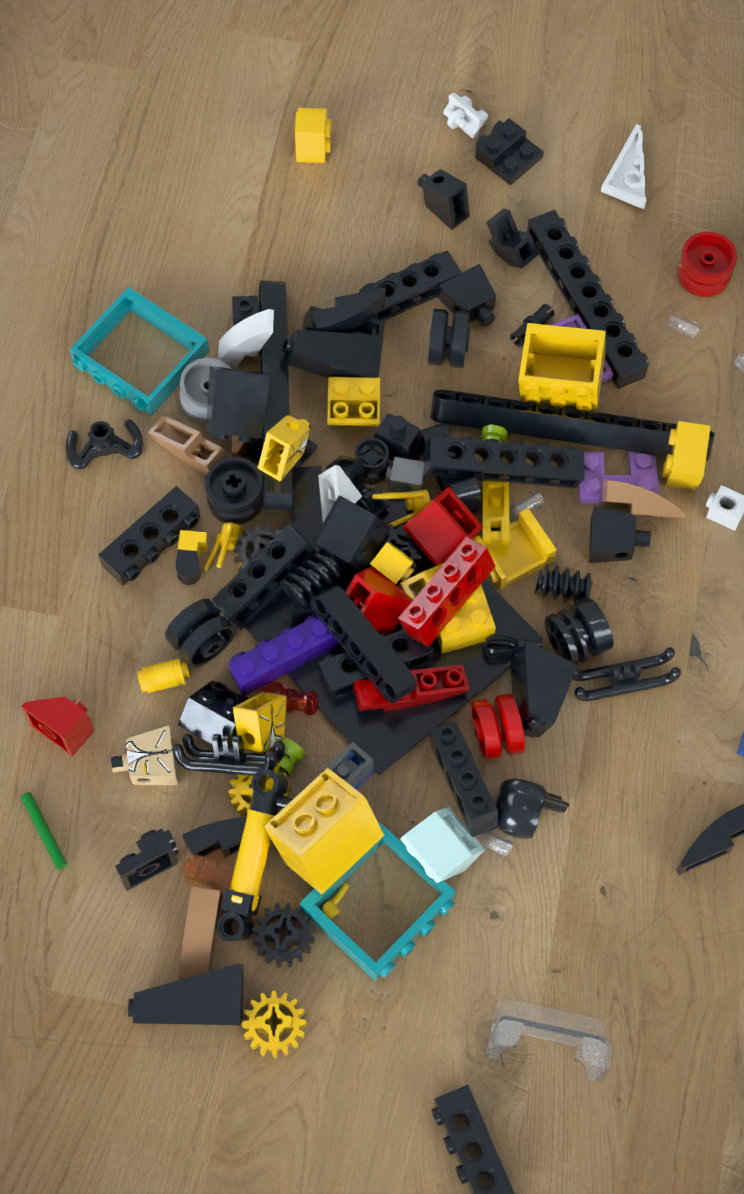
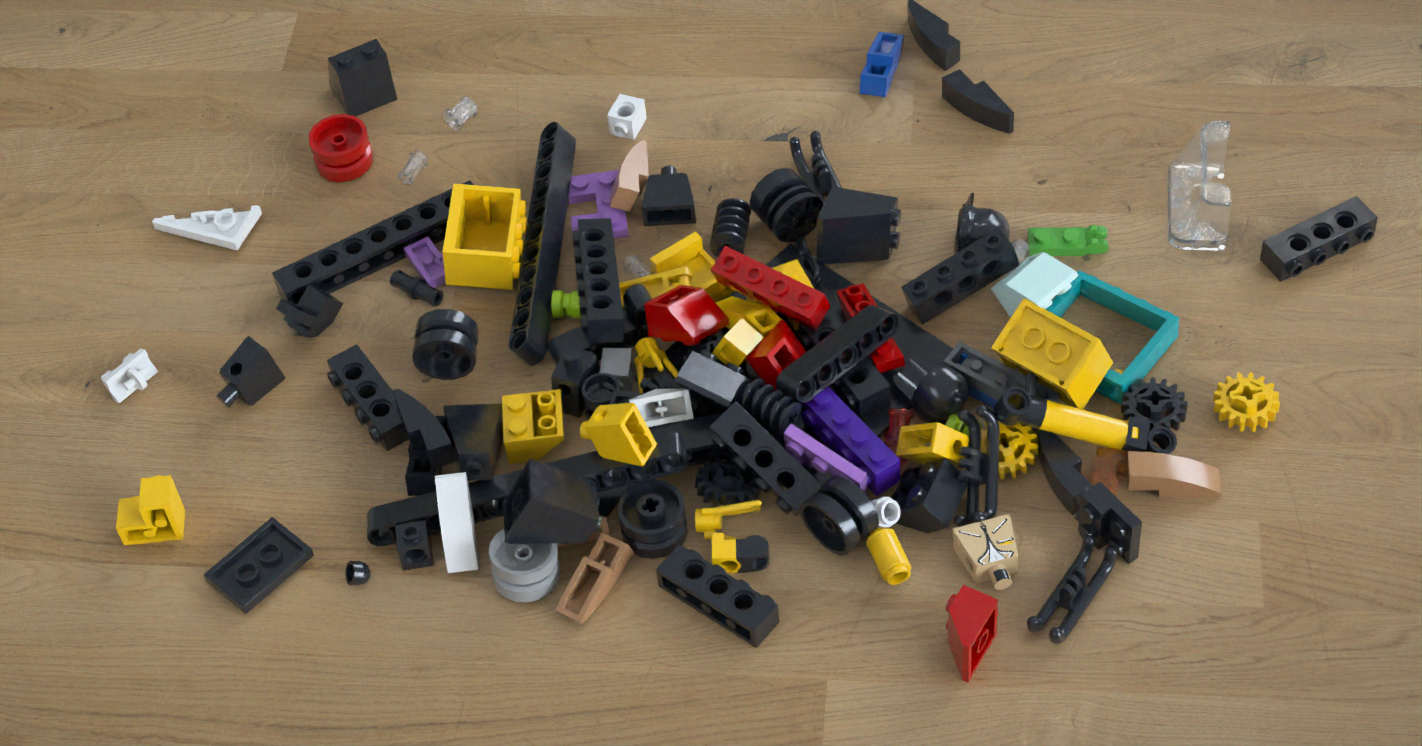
camera: 90 degrees left, 15 degrees down
green bar [21,792,67,870] -> none
black piece [66,419,143,469] -> none
teal window [70,287,209,416] -> none
black slope [128,964,244,1025] -> none
black torso [438,264,496,327] -> none
red wheel [471,693,525,761] -> none
black plate [475,118,544,186] -> none
yellow brick [662,421,710,491] -> none
none -> black plate [203,517,314,614]
none -> black hinge [345,561,371,585]
none -> medium lavender plate [784,424,867,494]
none -> white cone [871,497,901,527]
none -> black piece [893,357,969,425]
none -> black piece [1027,535,1118,644]
none -> bright green hinge [1028,225,1109,256]

